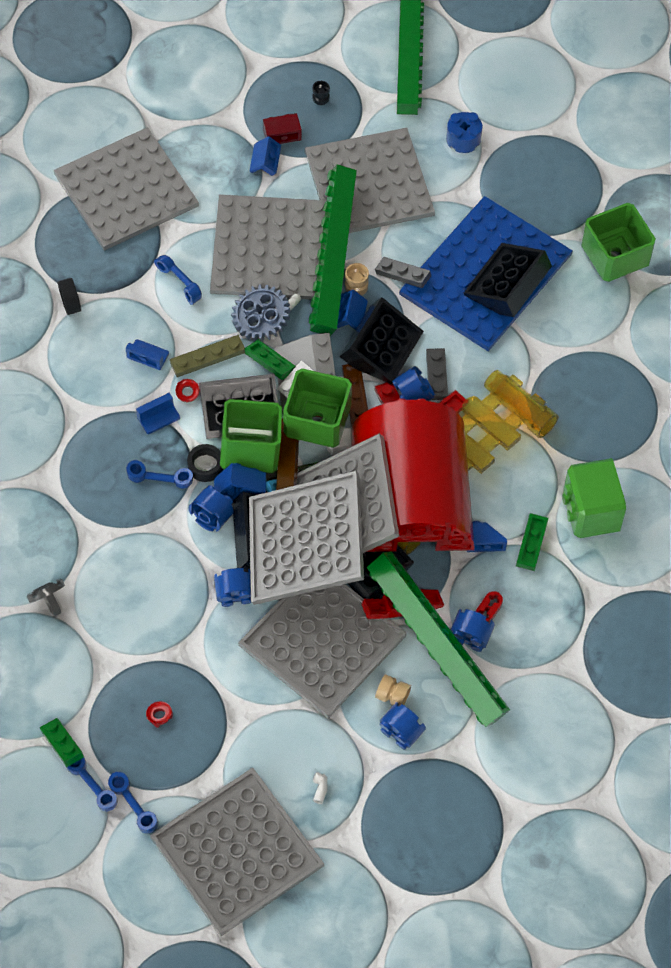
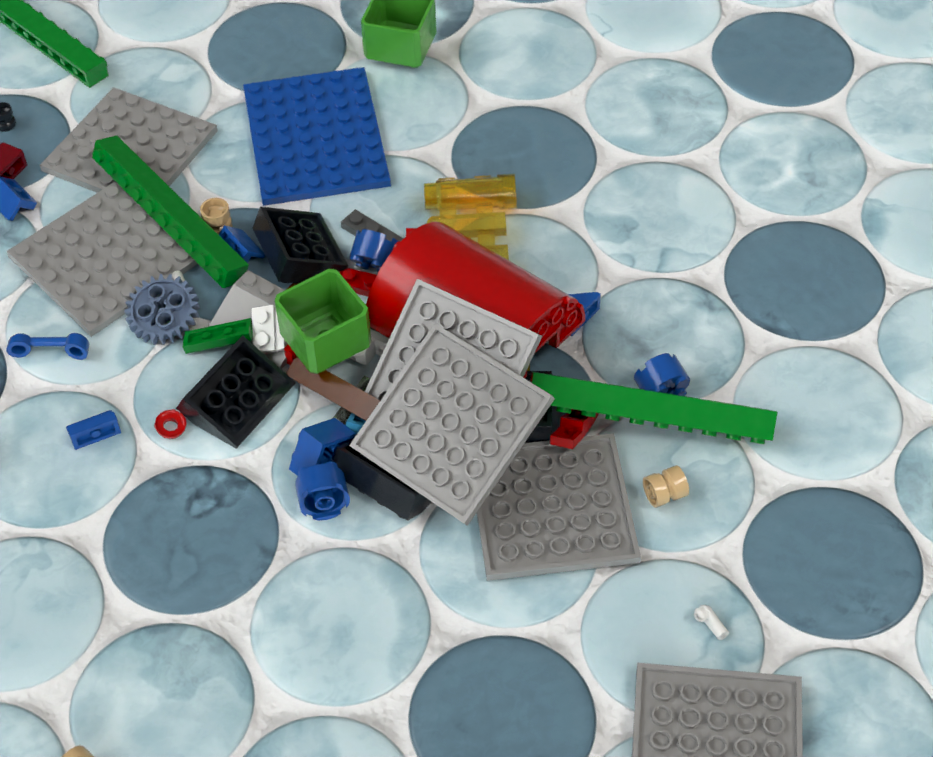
camera: 45 degrees left, 10 degrees down
dark grey tile [27,578,65,617] -> none
blue piece [126,460,193,489] -> none
blue panel [136,392,180,434] -> none
red piece [146,701,173,728] -> none
olive plate [170,335,245,377] -> none
black tyre [187,444,223,482] -> none
blue brick [214,568,252,607] -> none
bright green plate [220,399,282,473] -> none
dark grey plate [375,257,431,288] -> none
blue brick [380,702,426,750] -> none
blue brick [446,112,483,153] -> none
black slope [463,243,552,317] -> none
red beam [476,591,503,623] -> none
green plate [516,513,549,571] -> none
bright green plate [562,458,626,538] -> none

